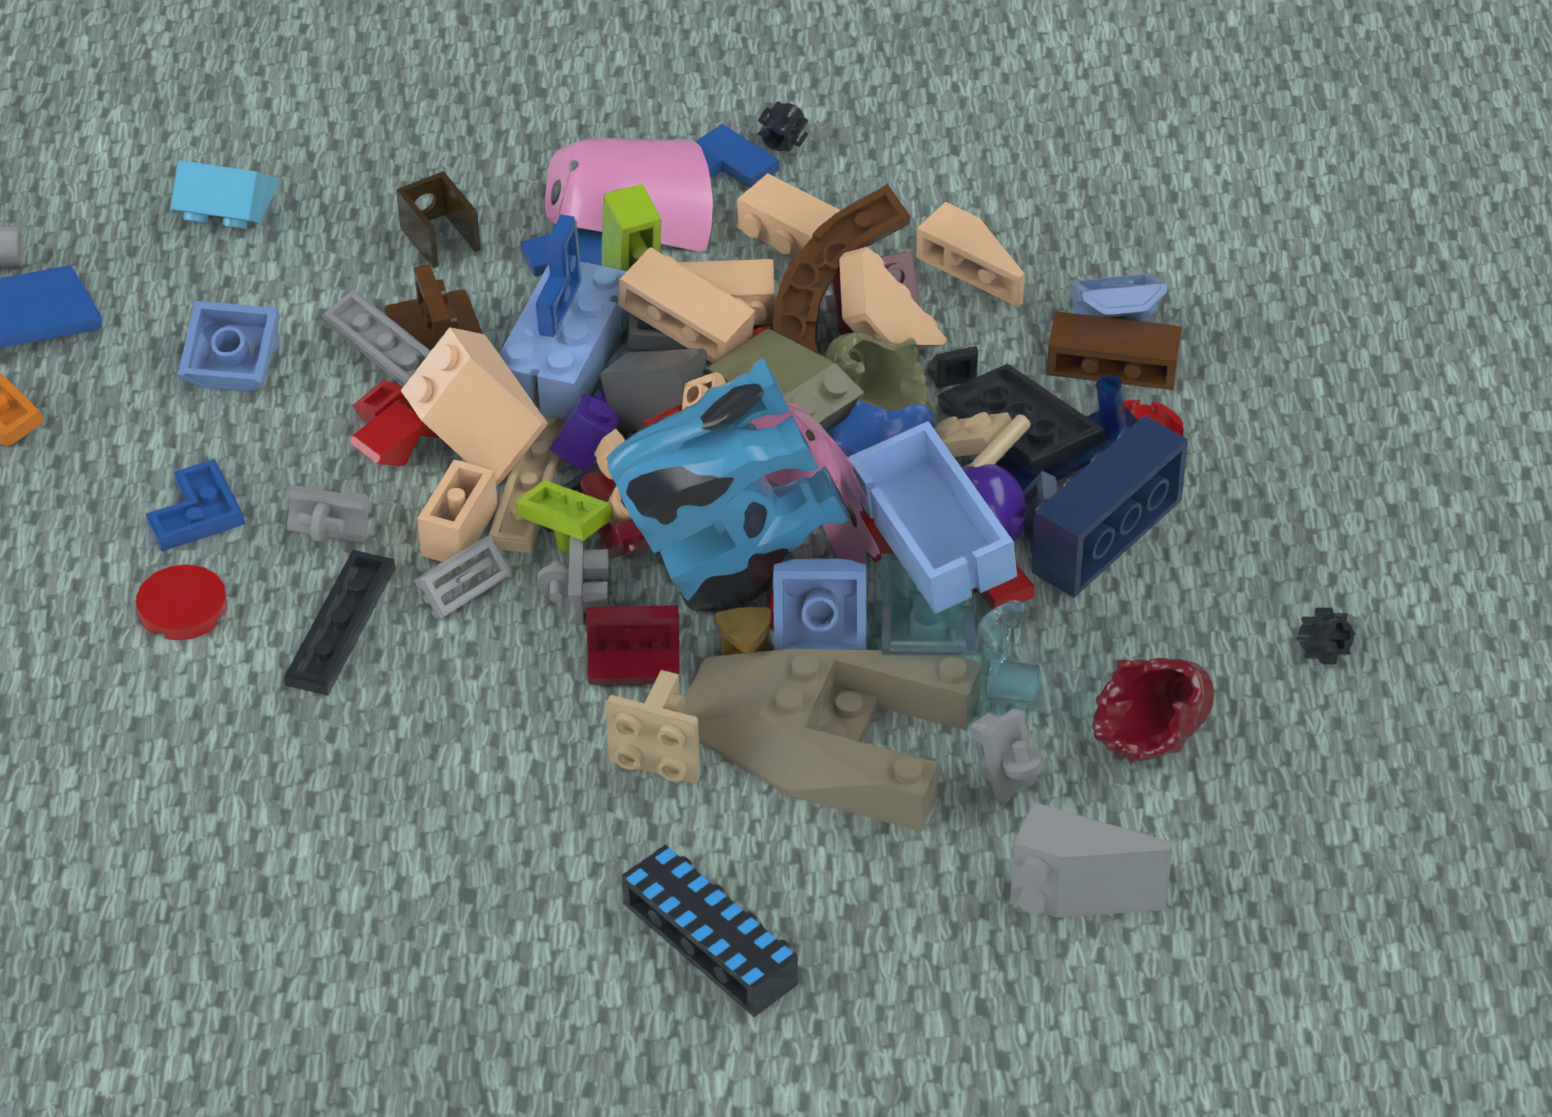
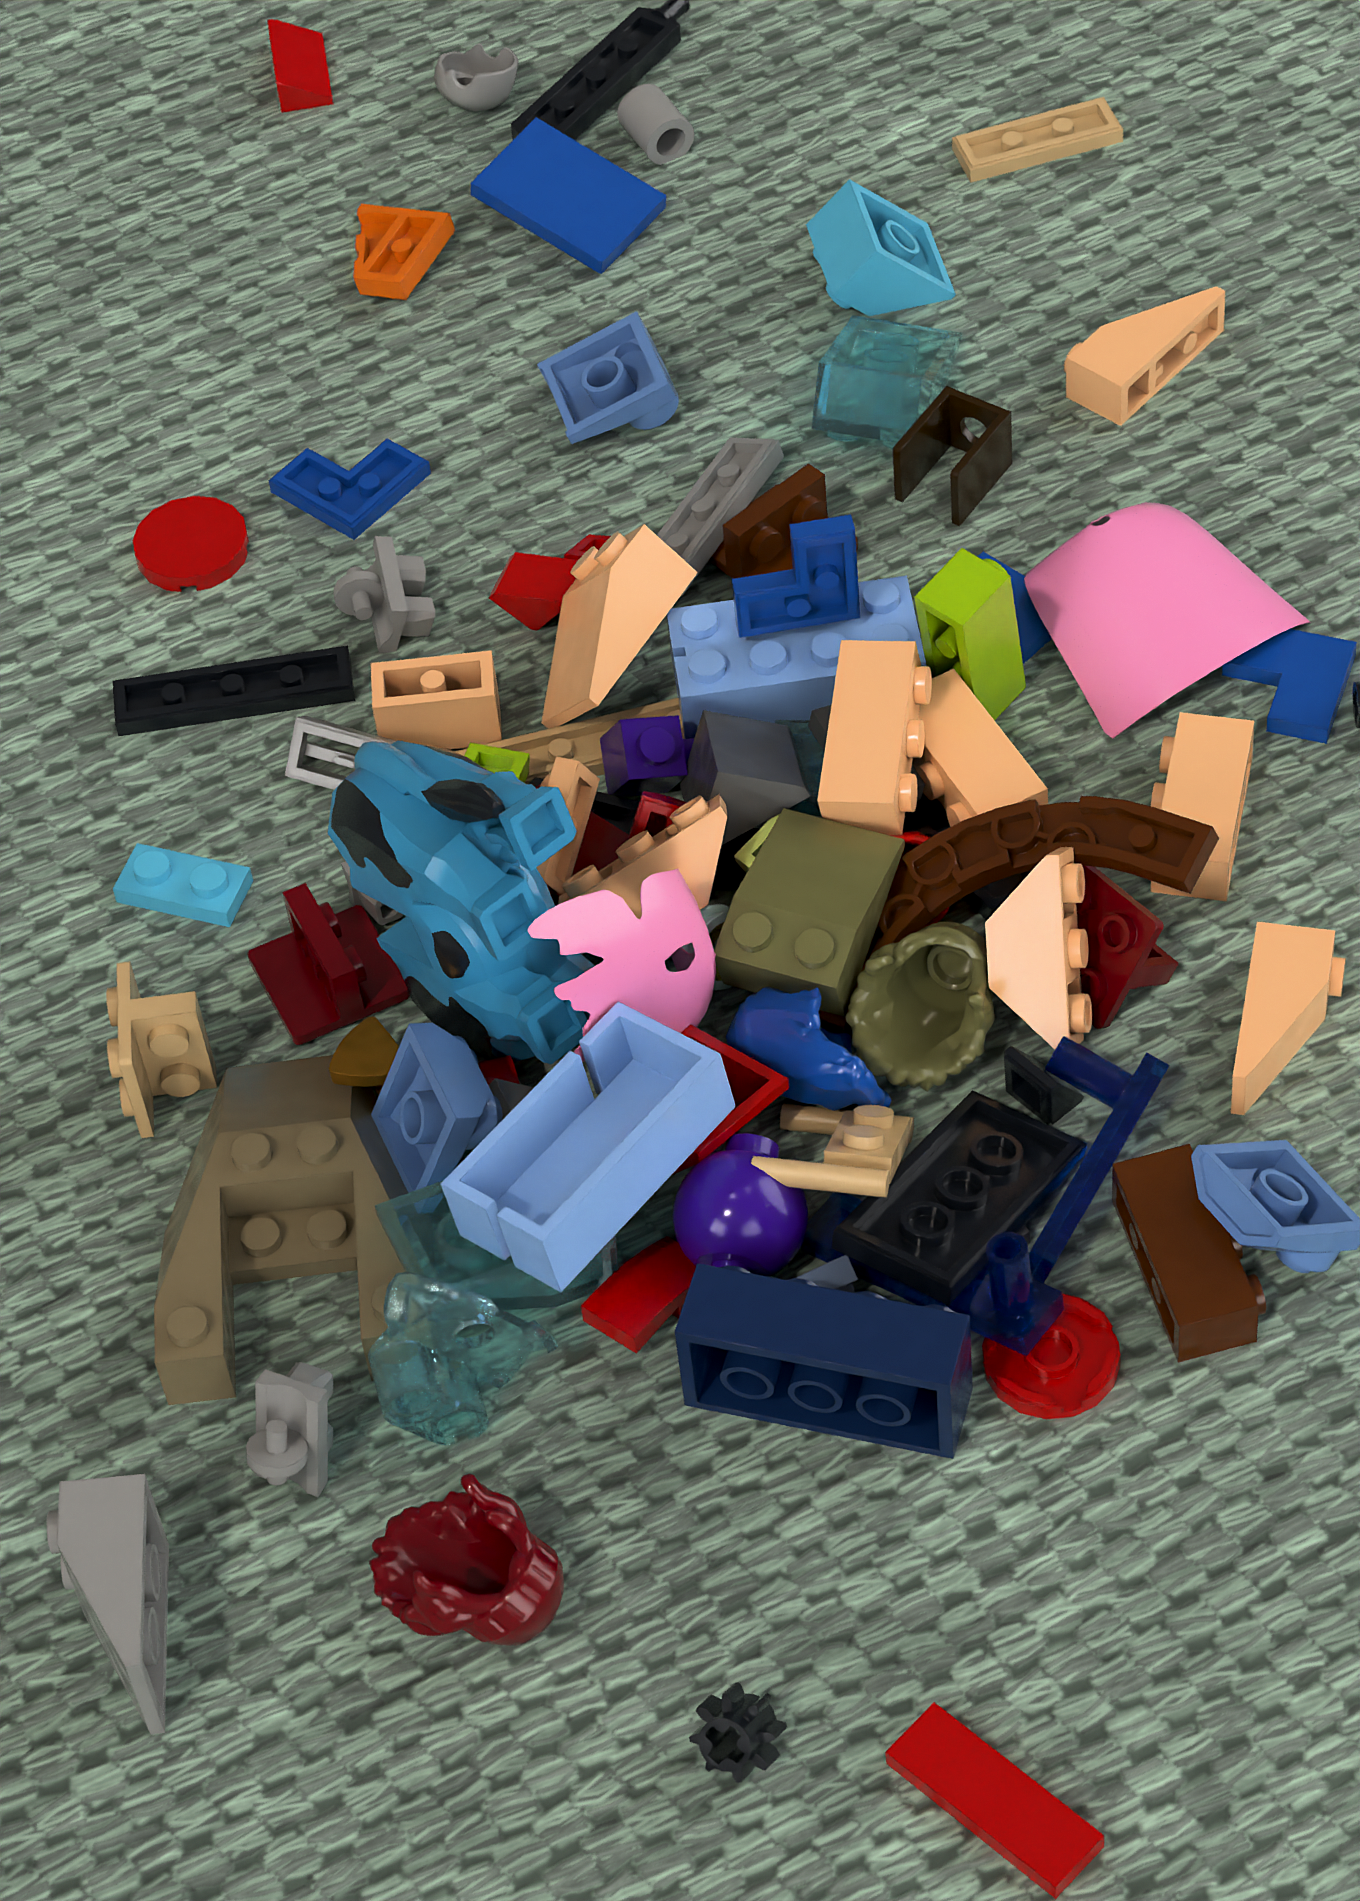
camera: 70 degrees right, 5 degrees up
none -> medium azure plate [113,843,253,927]
none -> clear light blue slope [811,315,962,449]
none -> red tile [885,1702,1104,1899]
none -> tan tile [952,97,1123,183]
none -> clear blue piece [1014,1036,1170,1293]
none -> light nougat slope [1064,286,1225,426]

